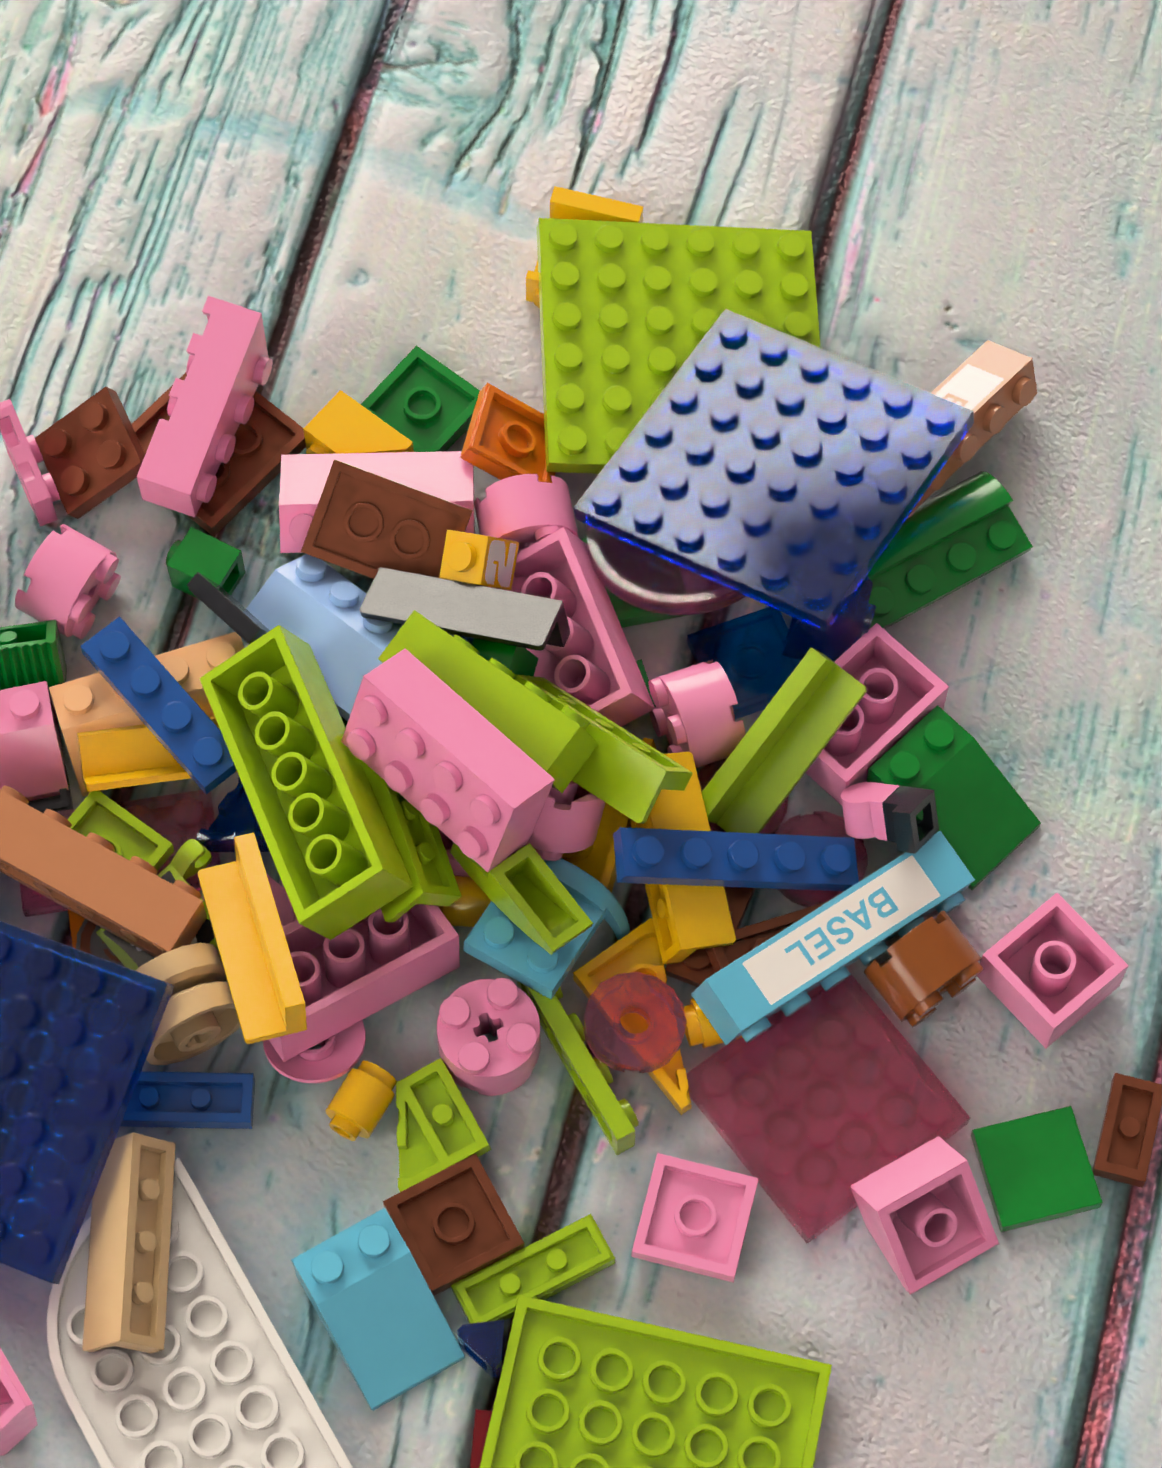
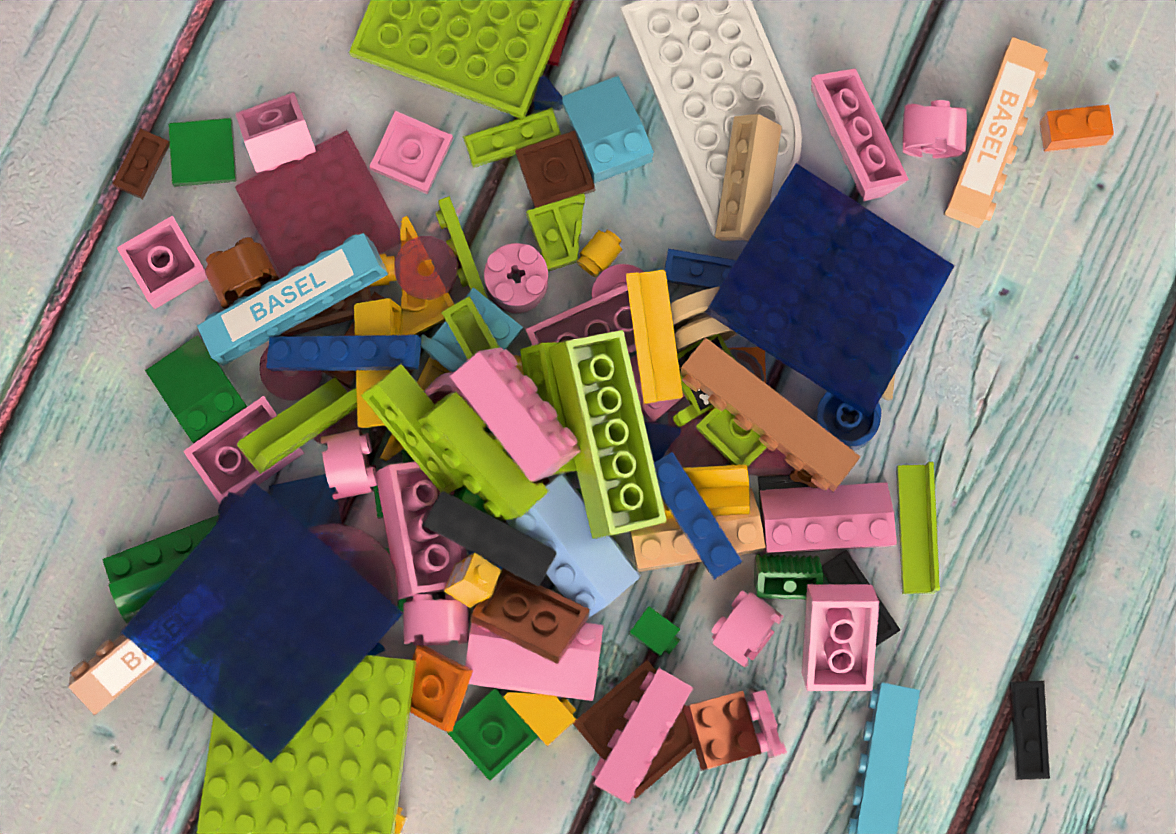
camera: 175 degrees left, 15 degrees up
black tile [187,572,270,644] -> none
leg [840,782,939,854] -> none

